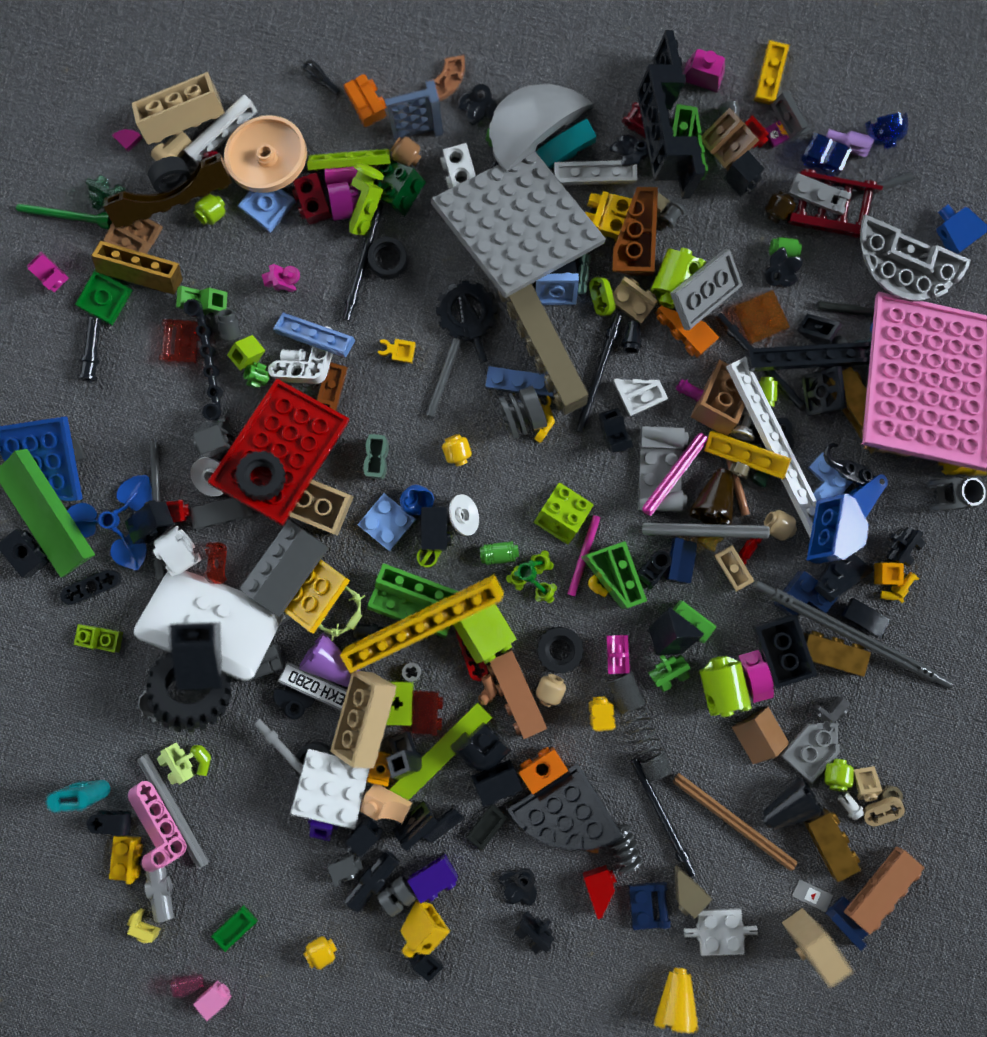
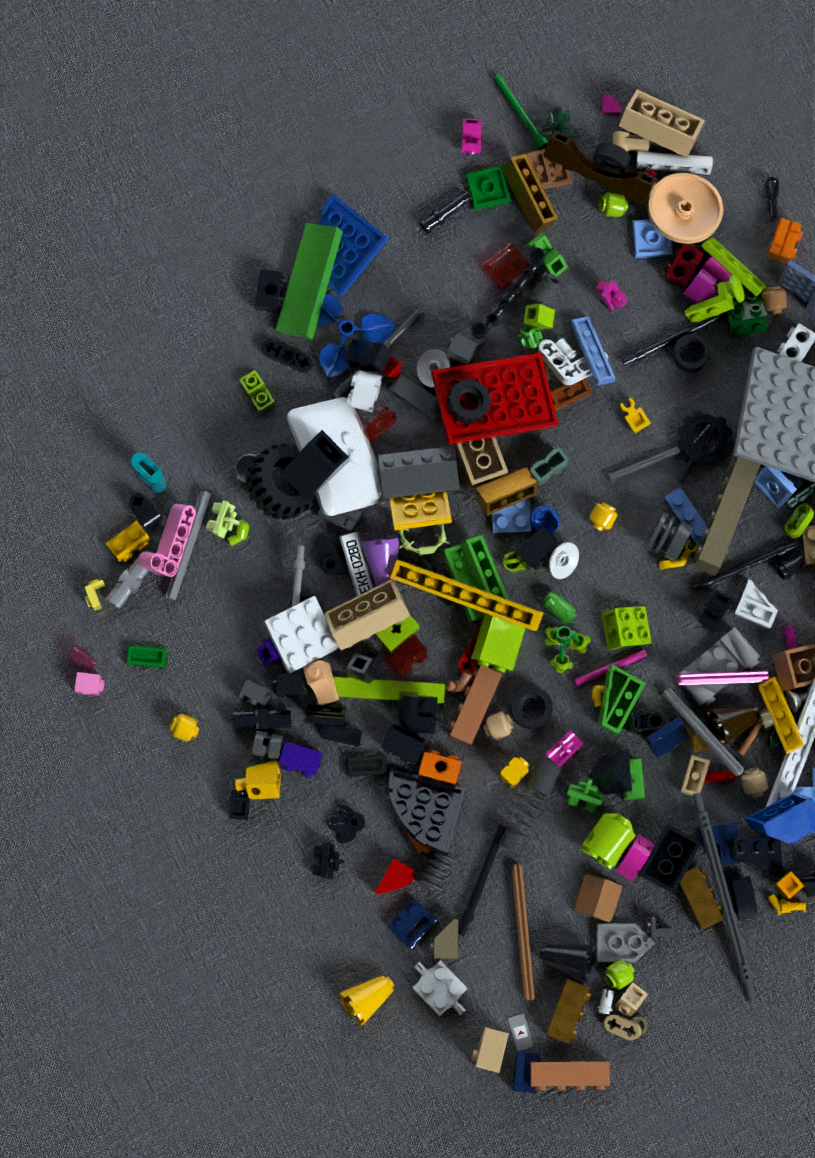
camera: 45 degrees right, 5 degrees down
light orange brick [367,751,391,786] -> none
light grey bush [402,662,421,682] -> none
none -> pearl gold brick [476,467,537,516]

